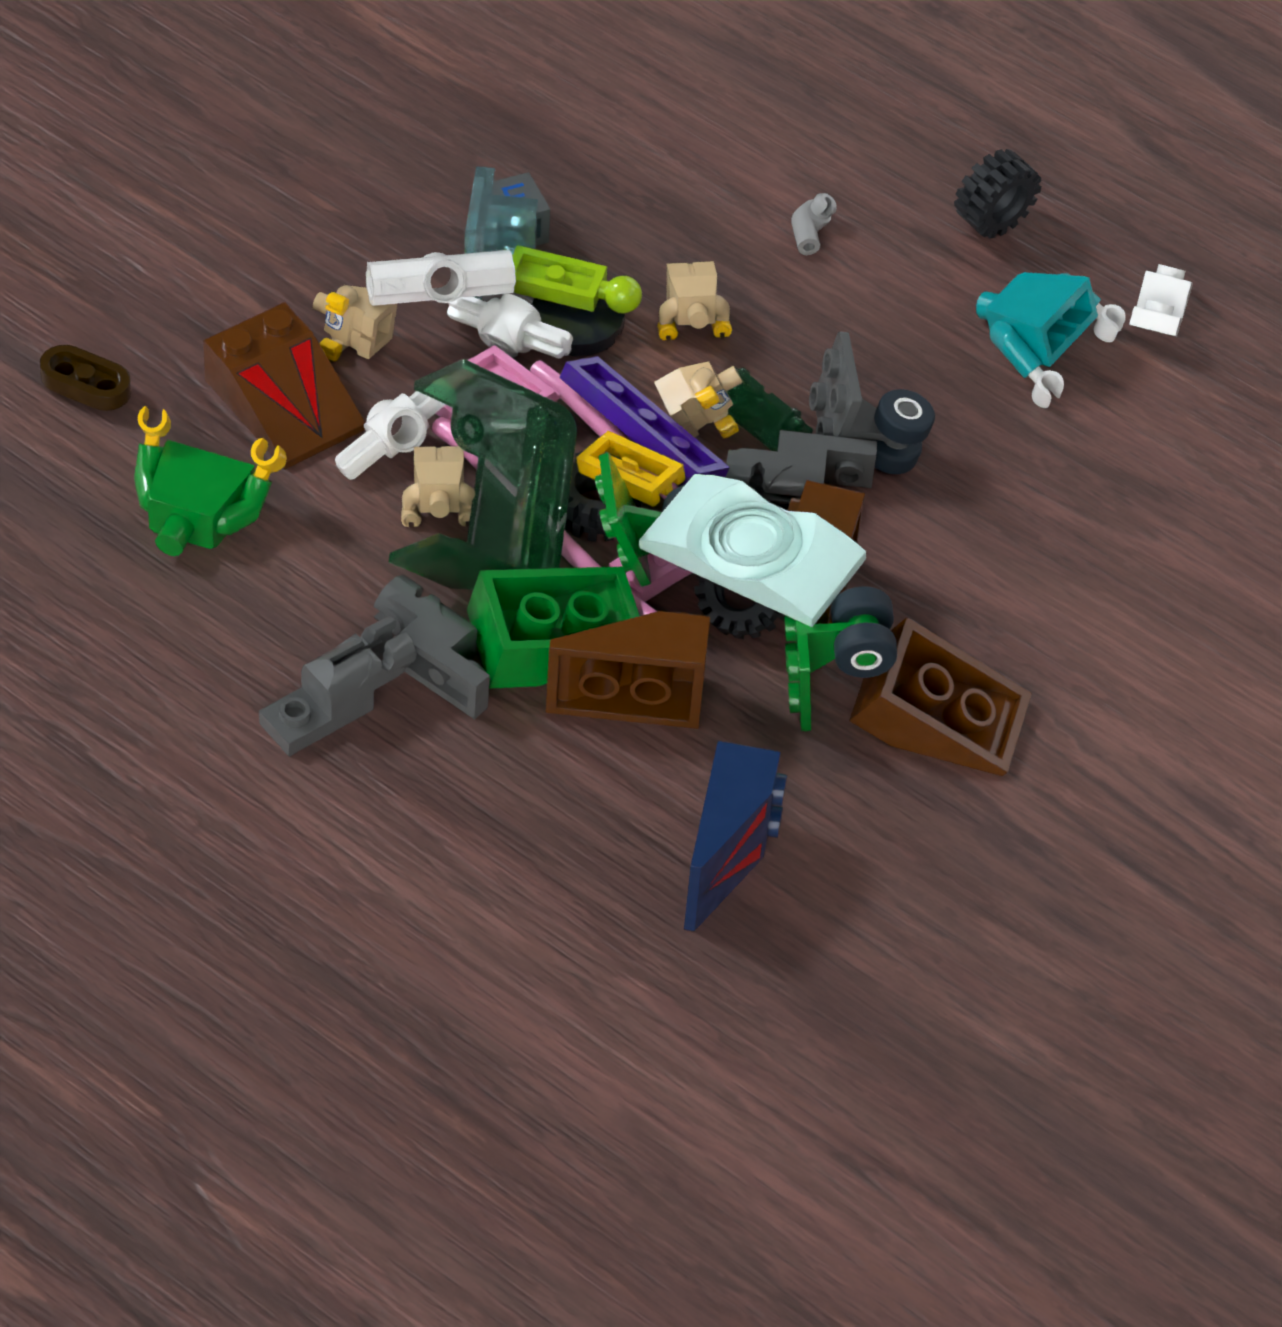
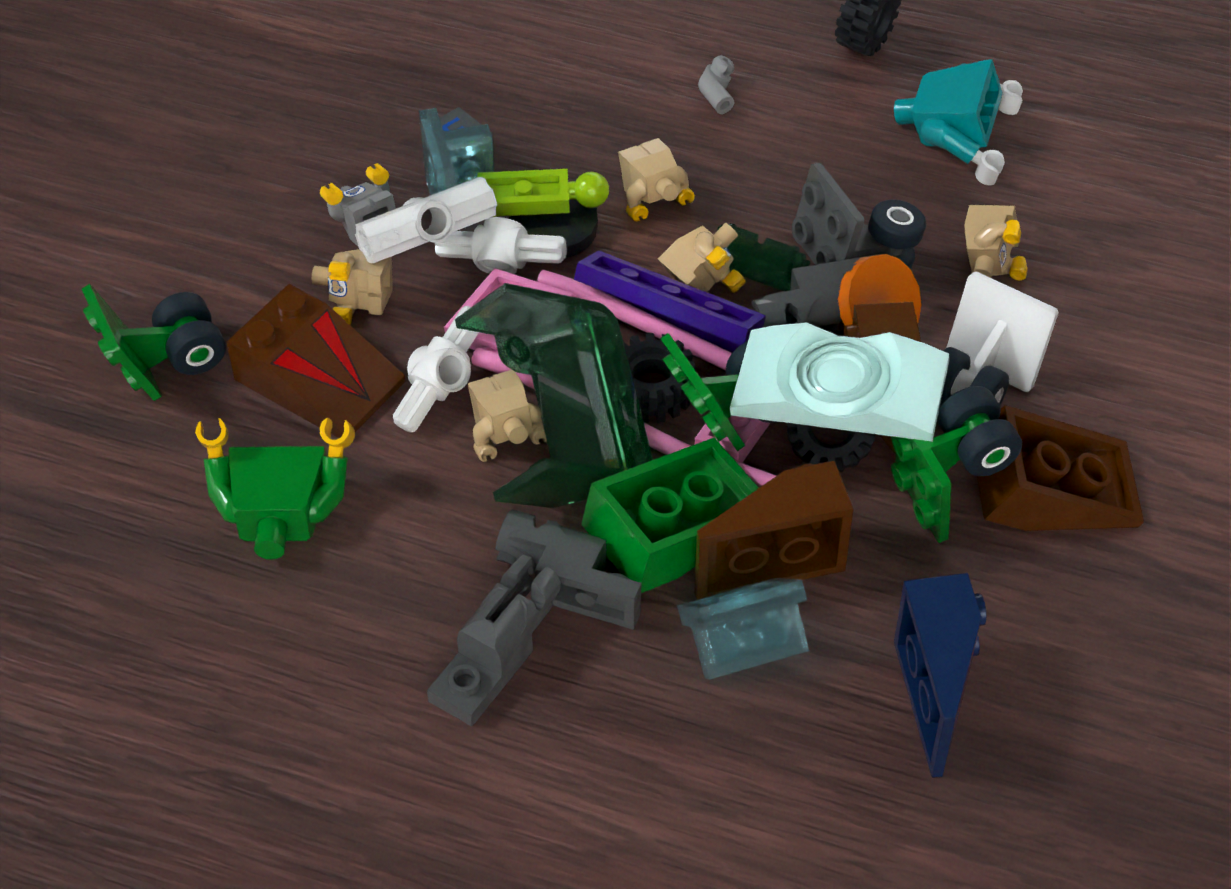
camera: 15 degrees left, 0 degrees up
dark brown plate [40,345,131,411] -> none
yellow tile [576,431,686,507] -> none
white slope [1129,264,1193,336] -> none
none -> plate [82,284,226,401]
none -> light grey piece [320,163,396,247]
none -> clear light blue bracket [677,578,810,680]
none -> orange tile [838,254,922,325]
none -> white plate [940,272,1059,406]
none -> tan piece [964,205,1028,281]

